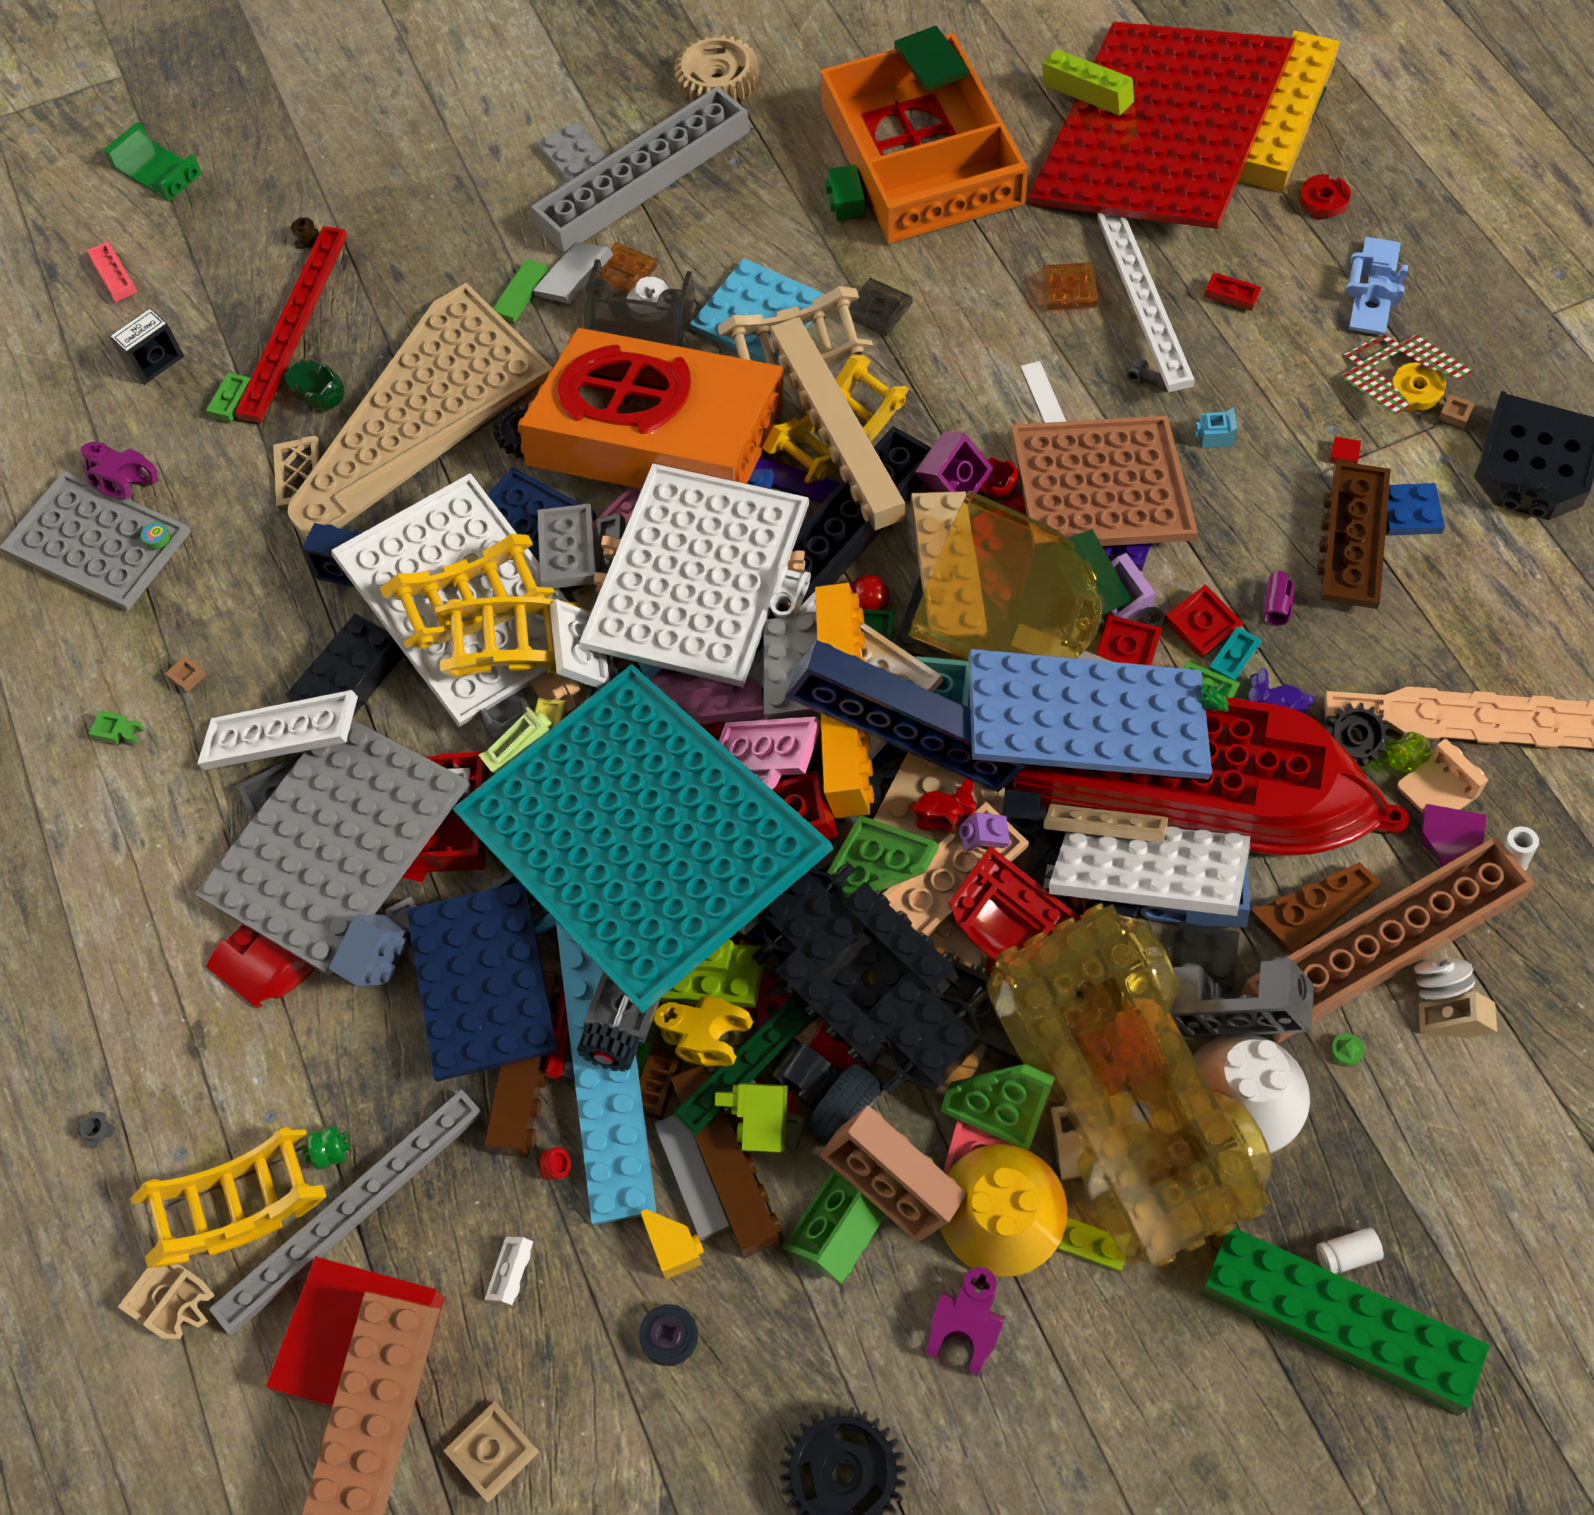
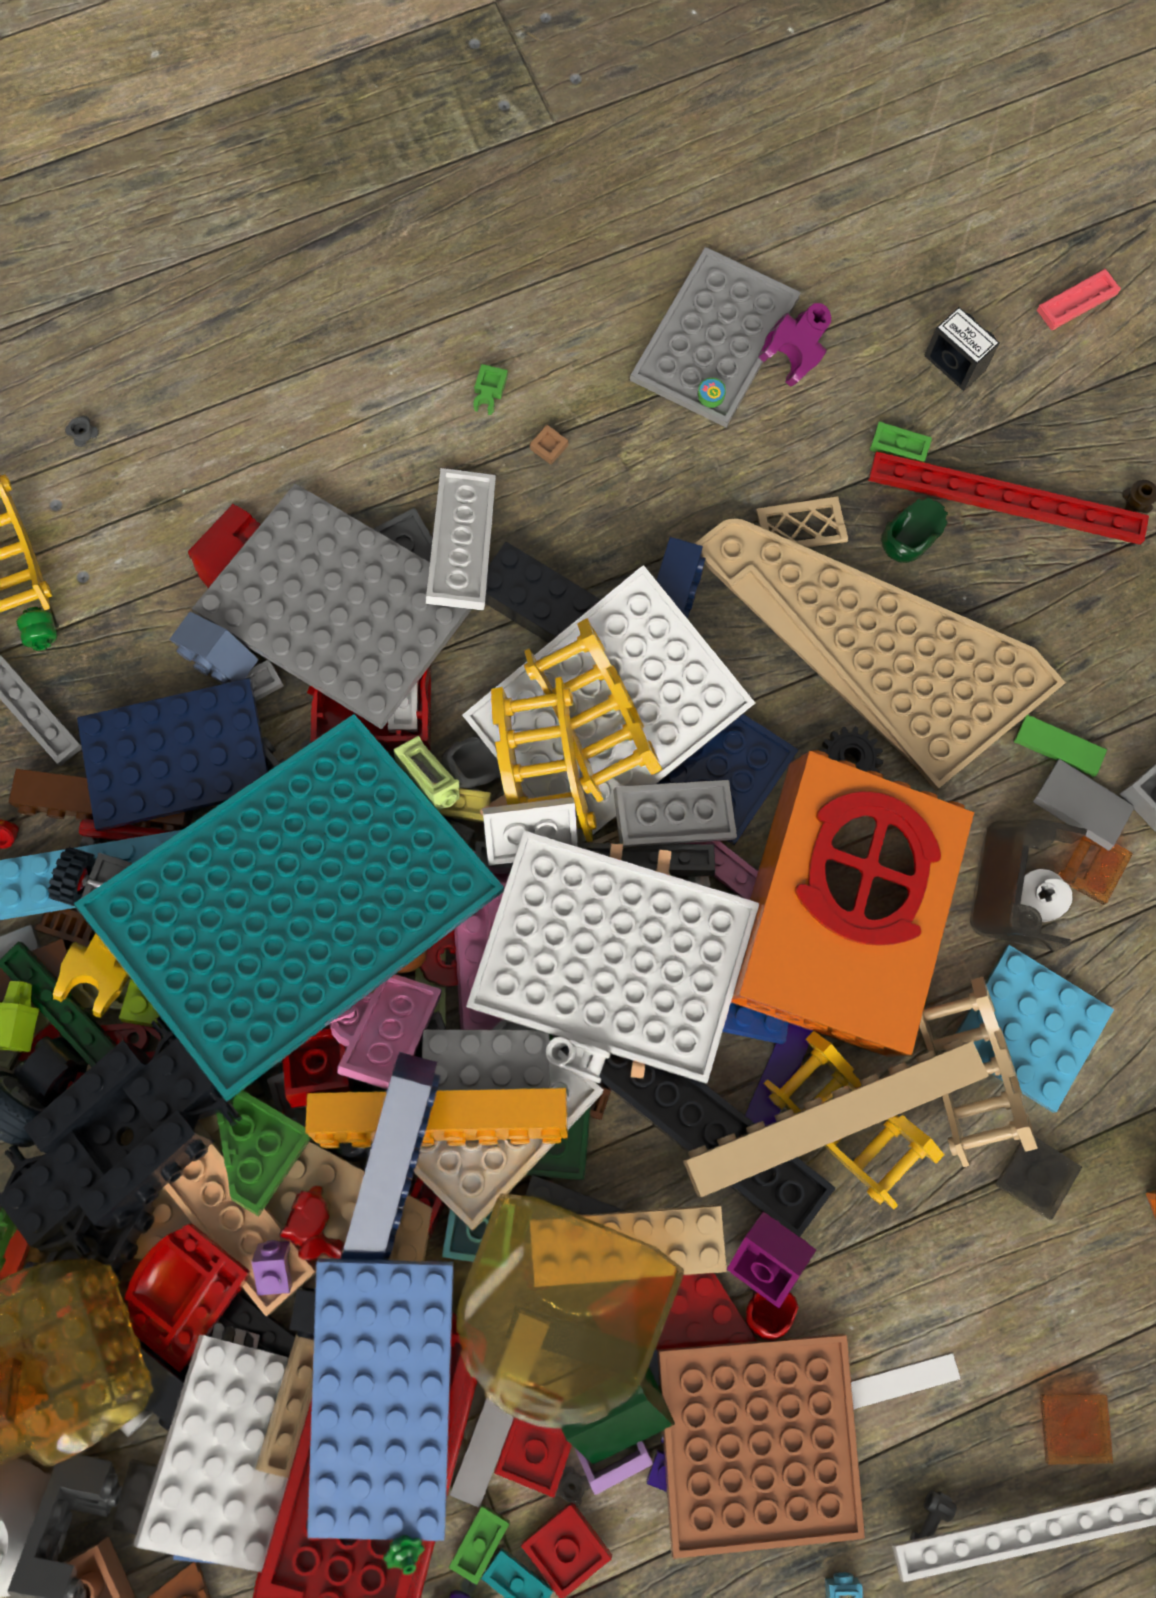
camera: 85 degrees right, 15 degrees up
red hair [851,575,890,610] -> none

